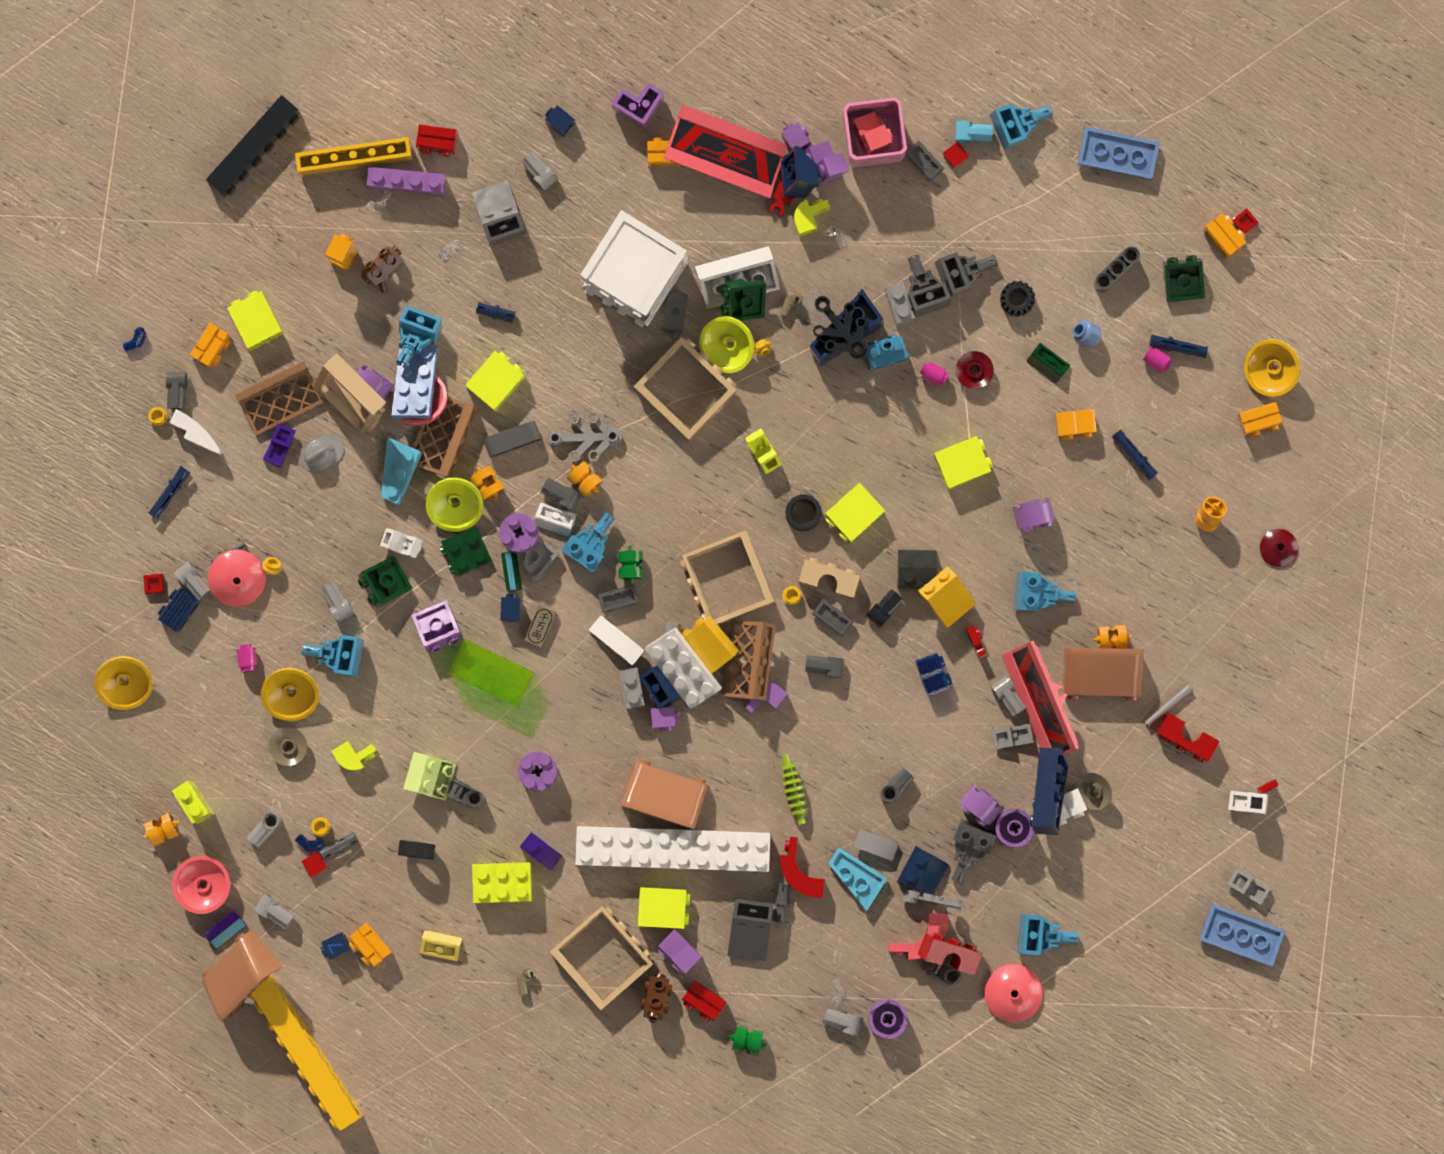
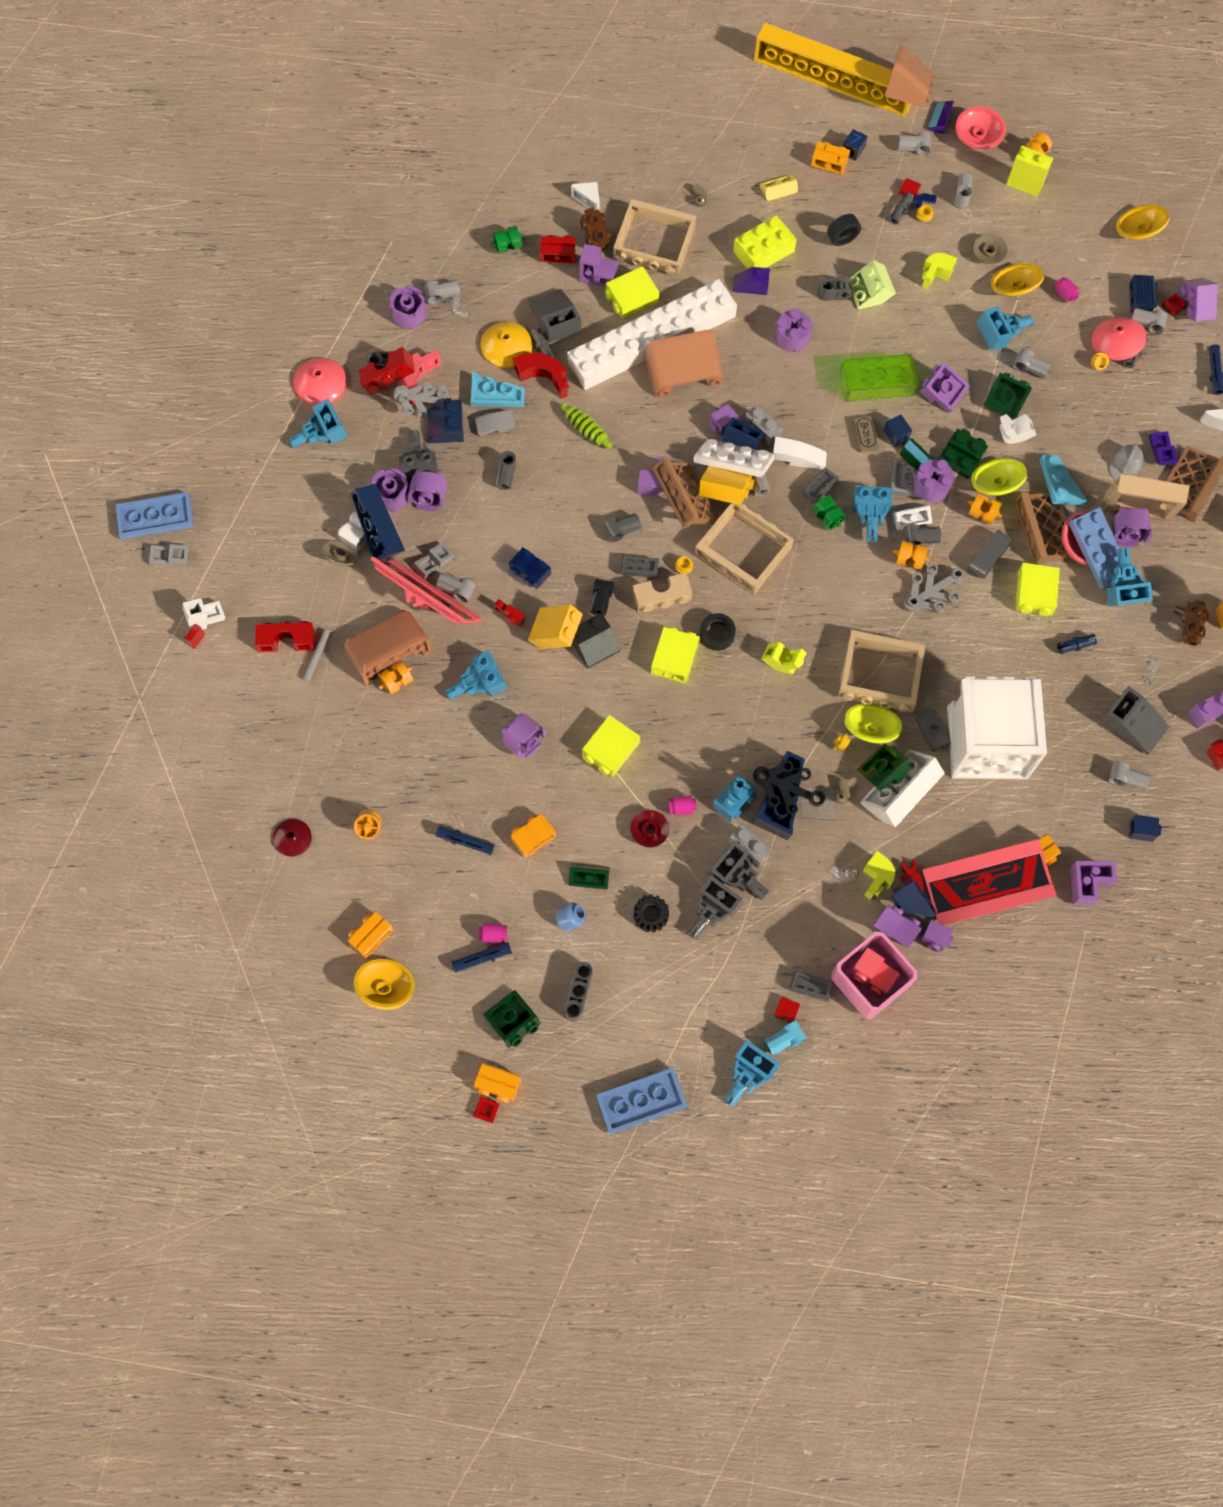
camera: 145 degrees right, 15 degrees down
none -> yellow dish [480,322,533,368]
none -> white slope [571,182,599,210]
none -> medium lavender brick [1180,278,1218,322]

